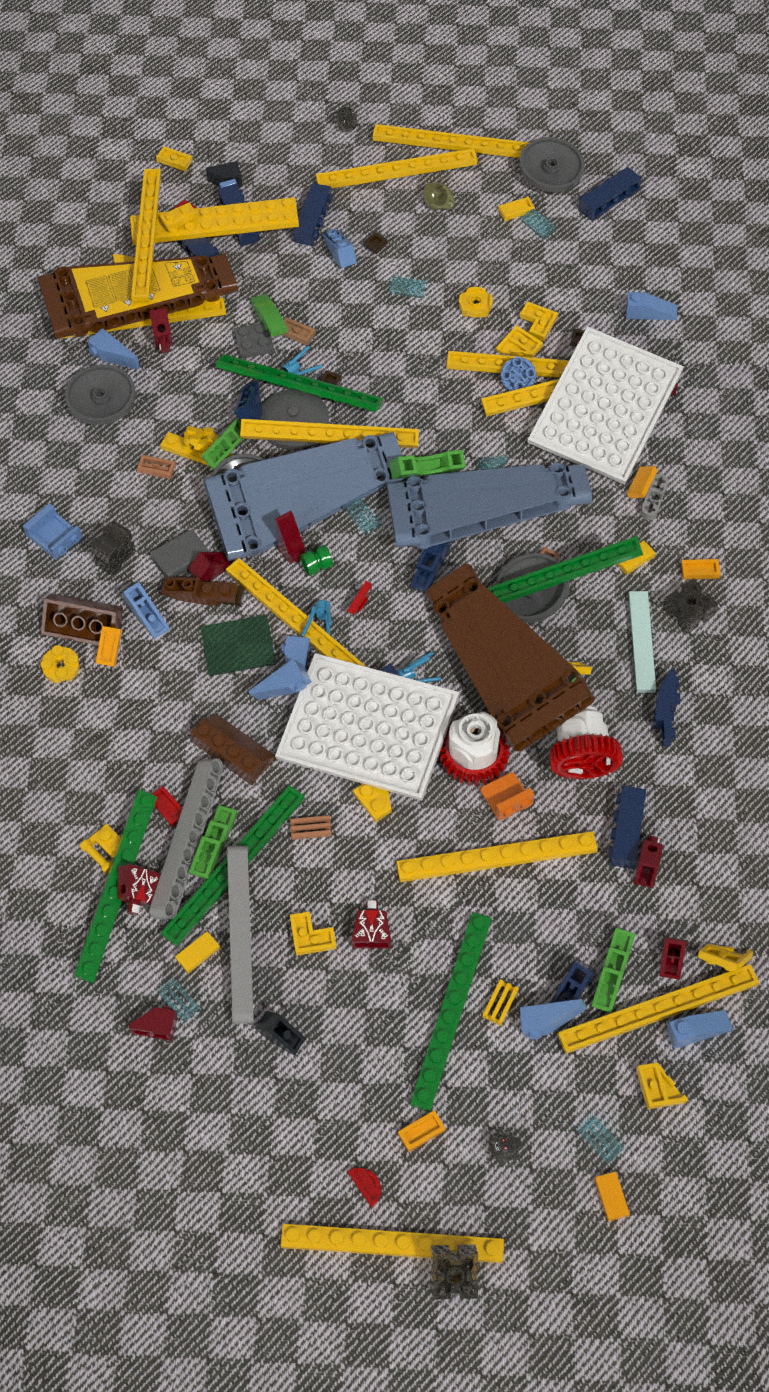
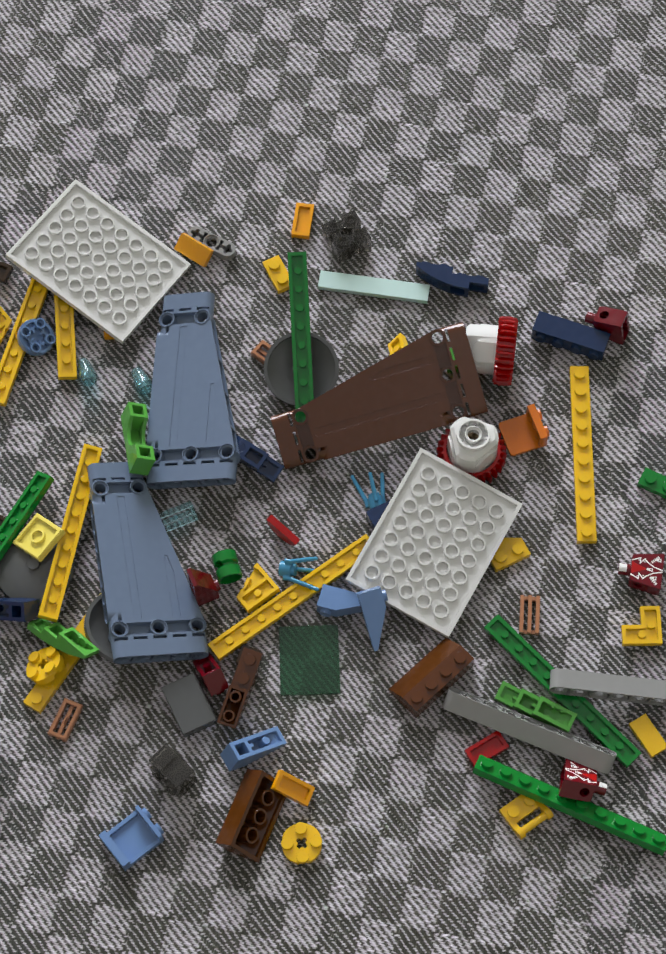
camera: 80 degrees left, 5 degrees up
none -> light yellow tile [12,513,65,563]
none -> clear light blue cone [77,358,98,386]
none -> yellow wing [236,563,280,614]

